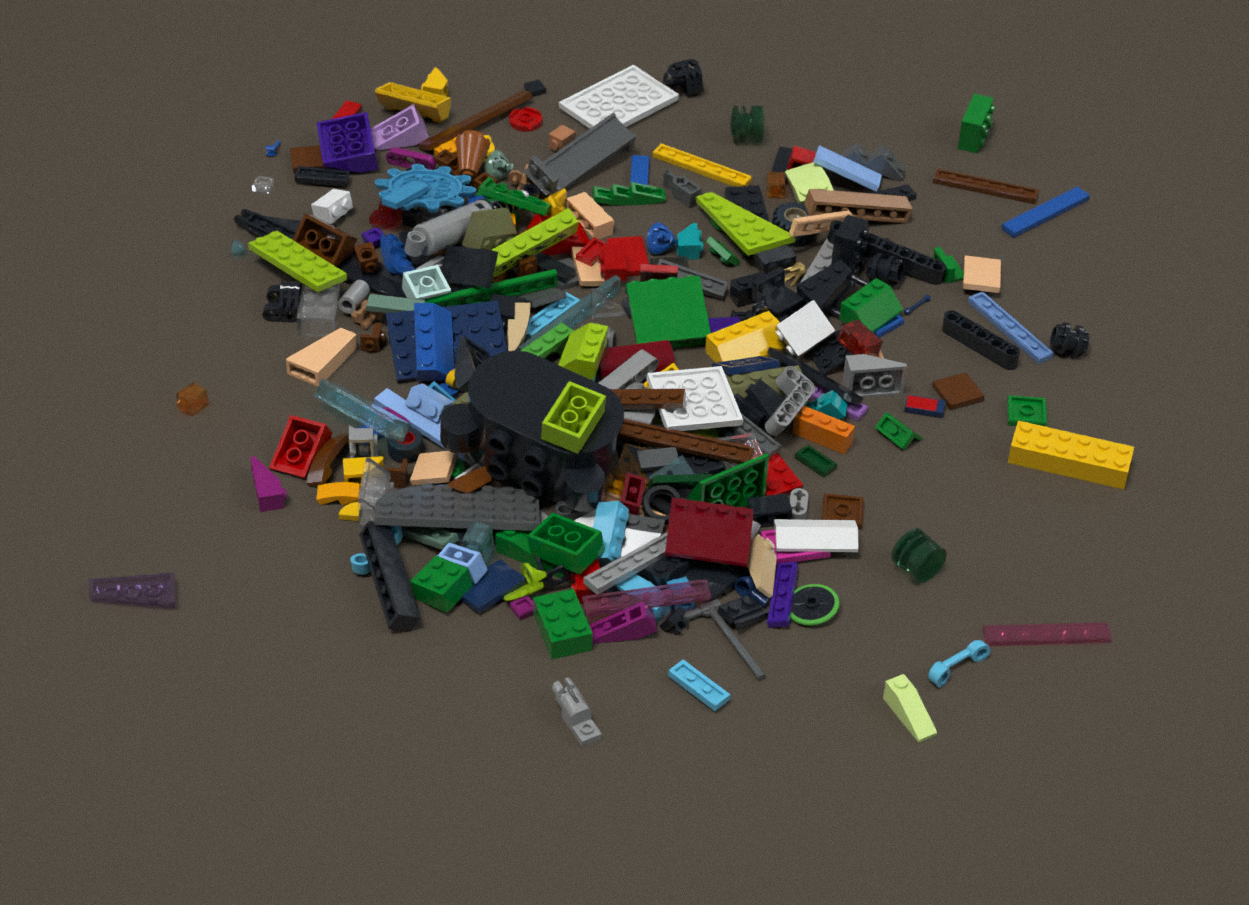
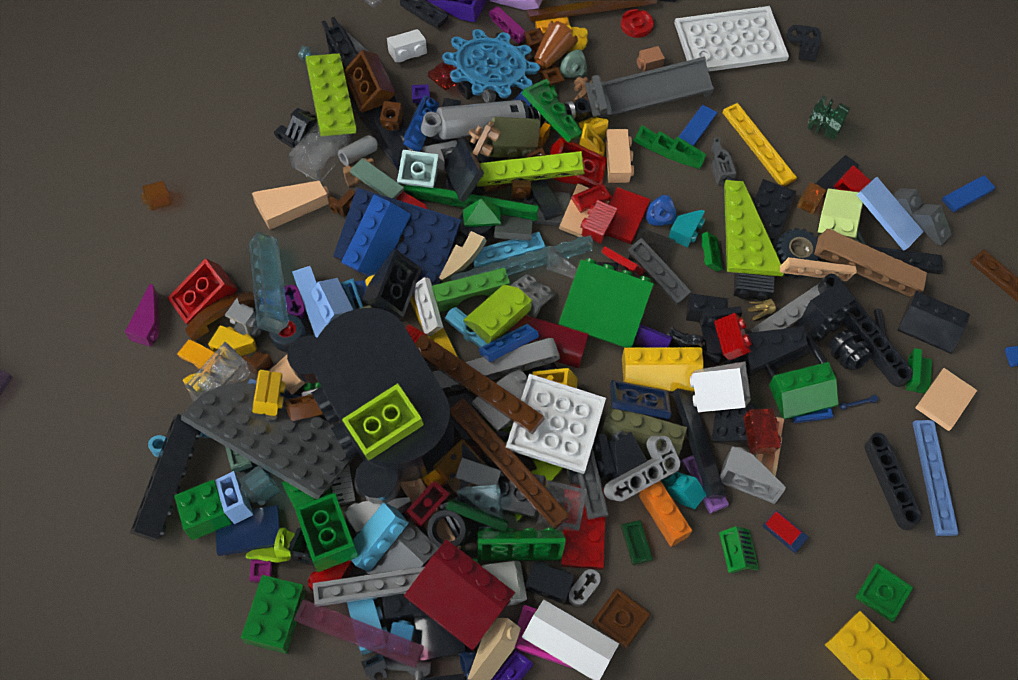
camera: 30 degrees right, 20 degrees up
dark azure tile [382,180,429,209] -> none
magenta slope [589,602,657,644] -> none
reddish brown tile [932,372,984,410] -> none
black piece [1050,322,1090,358] -> none
none -> yellow brick [252,370,286,416]
none -> green slope [463,199,501,227]
none -> medium nougat hips [469,121,501,157]
none -> blue tile [479,324,539,362]
none -> red brick [714,313,752,361]
none -> black slope [897,291,970,354]
none -> blue tile [942,175,996,213]

